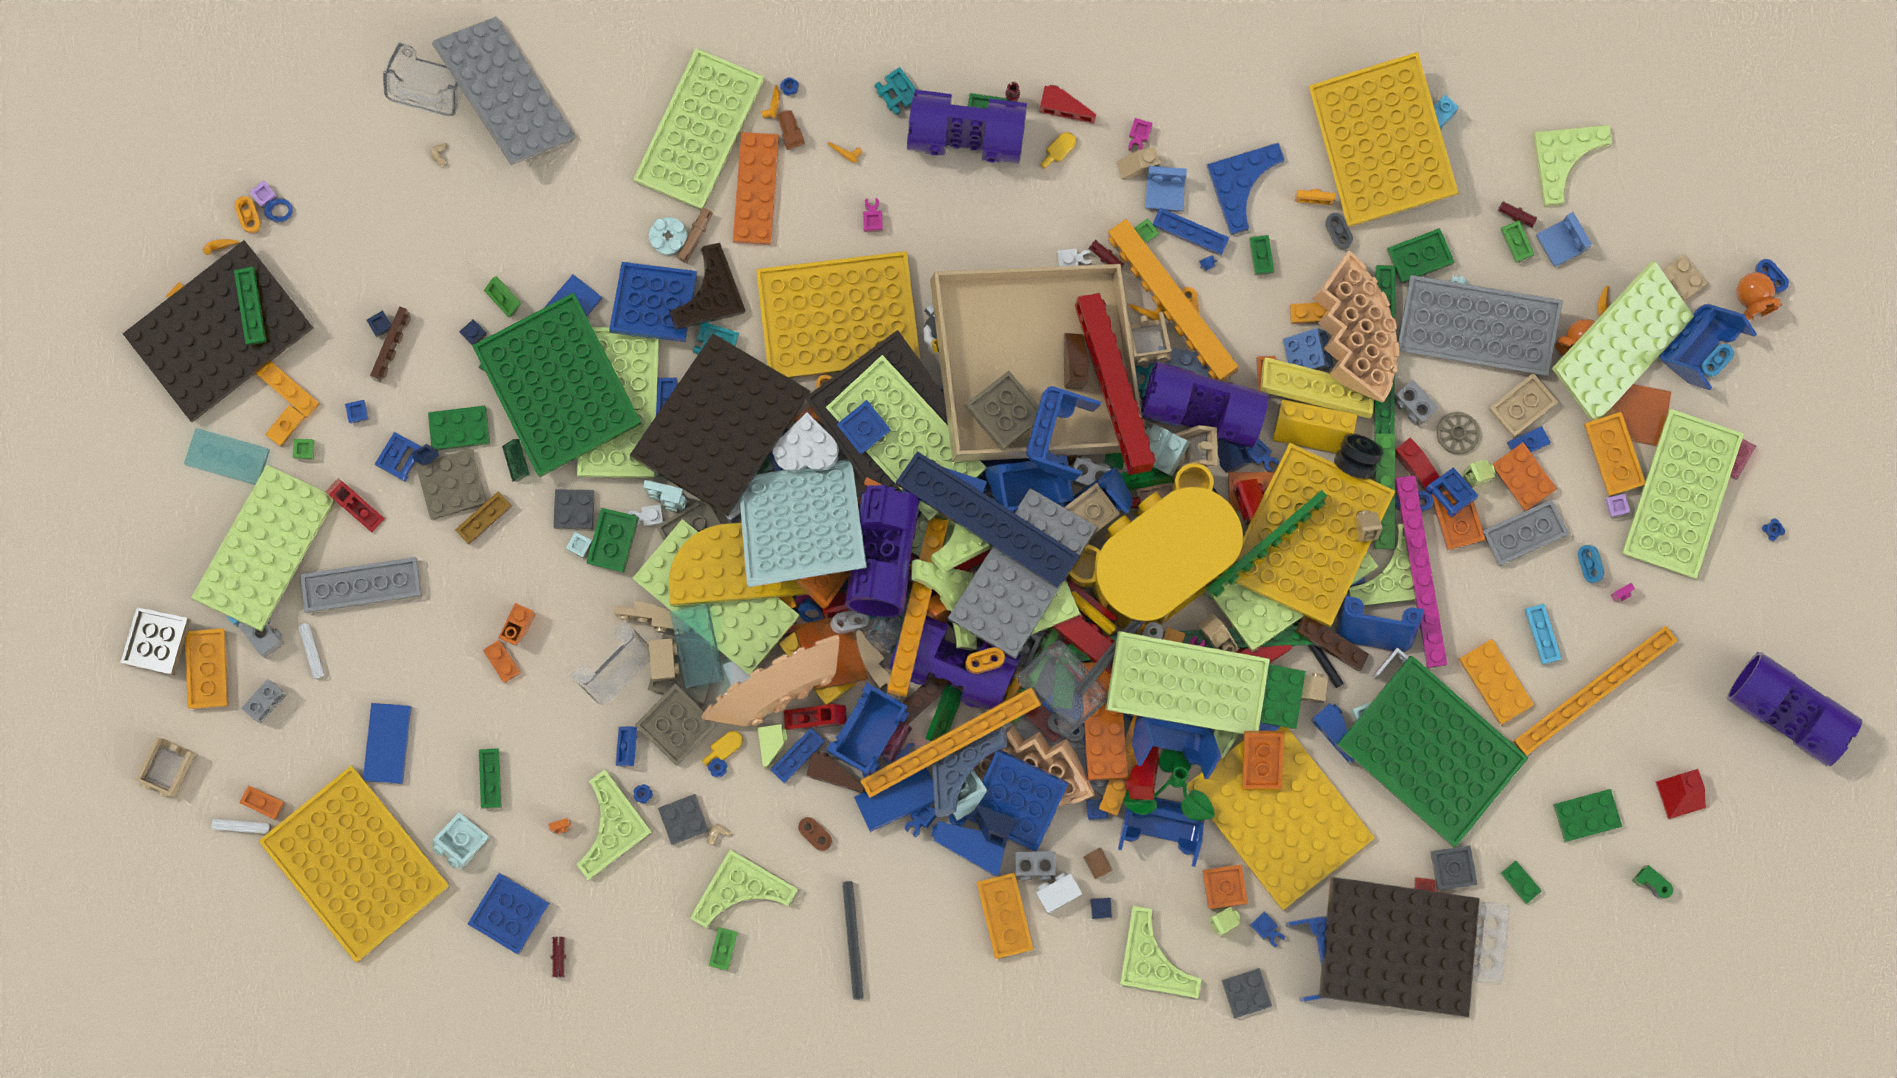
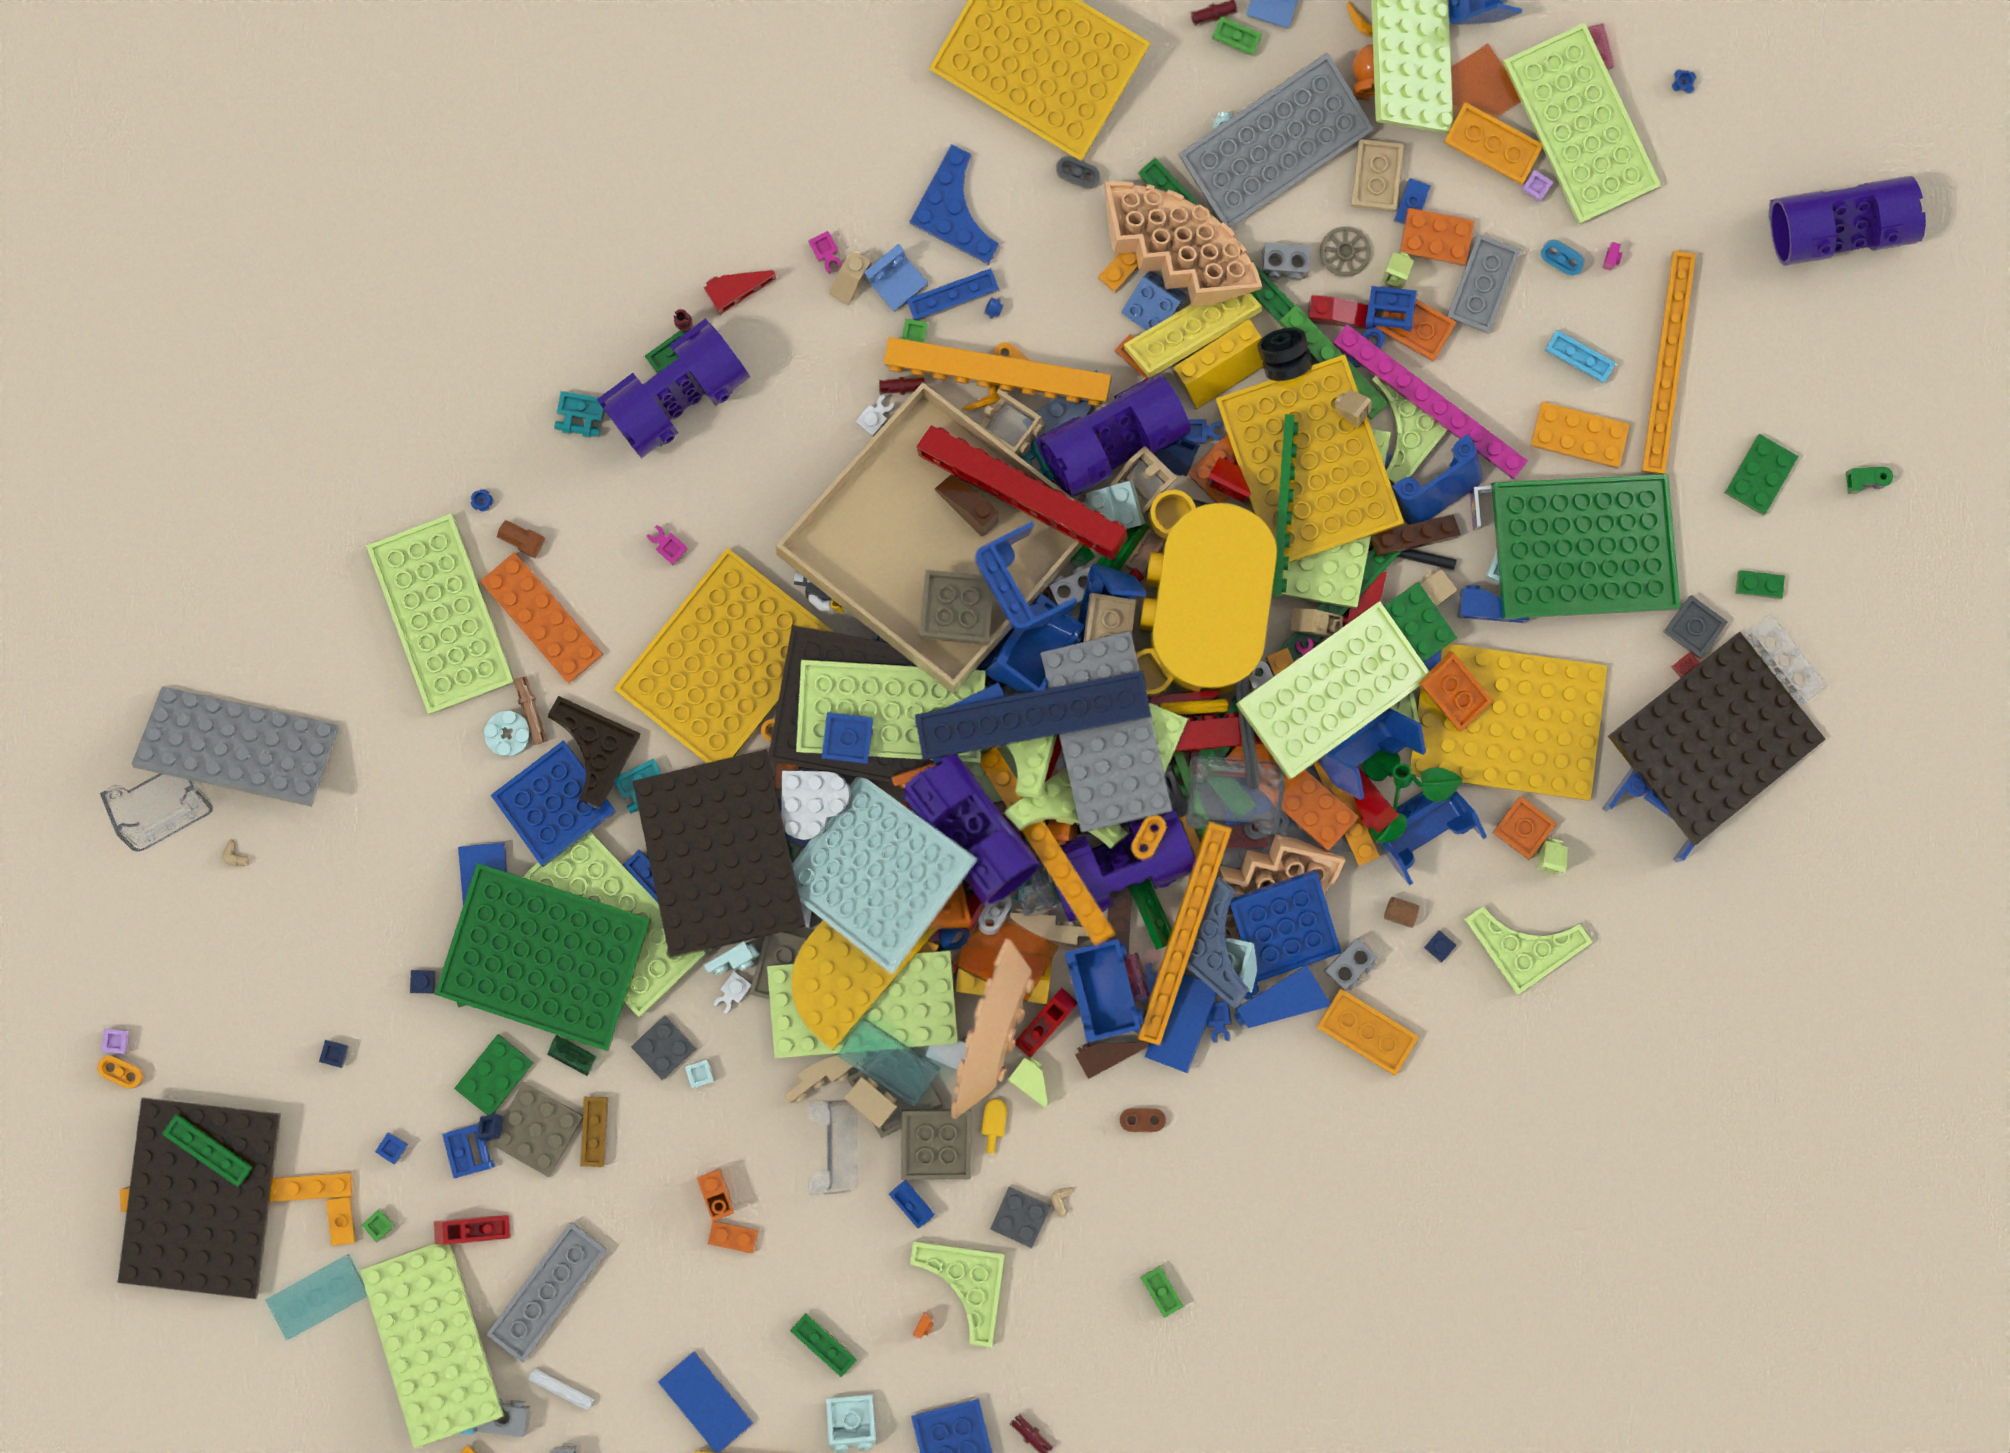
camera: 40 degrees left, 5 degrees up
light orange bar [202,239,239,255] -> none
blue piece [264,199,293,223] -> none
reddish brown plate [370,306,411,383] -> none
bright green plate [484,276,522,318] -> none
green plate [586,508,639,573] -> none
blue plate [633,784,653,804] -> none
yellowish green plate [690,850,798,928] -> none
blue plate [708,758,728,777] -> none
light orange bar [761,85,779,118] -> none
blue plate [770,728,825,784] -> none
light orange bar [827,142,863,163] -> none
dark grey axle [842,881,864,1000] -> none
dark blue slope [975,805,1015,848] -> none
white brick [1035,872,1082,914] -> none
yellow piece [1040,132,1076,169] -> none
blue tile [1086,799,1108,820] -> none
dark grey plate [1221,968,1272,1018] -> none
green plate [1249,235,1274,275] -> none
blue plate [1250,911,1285,947] -> none
light orange plate [1295,189,1335,205] -> none
green plate [1387,228,1455,284] -> none
red slope [1656,769,1706,819] -> none

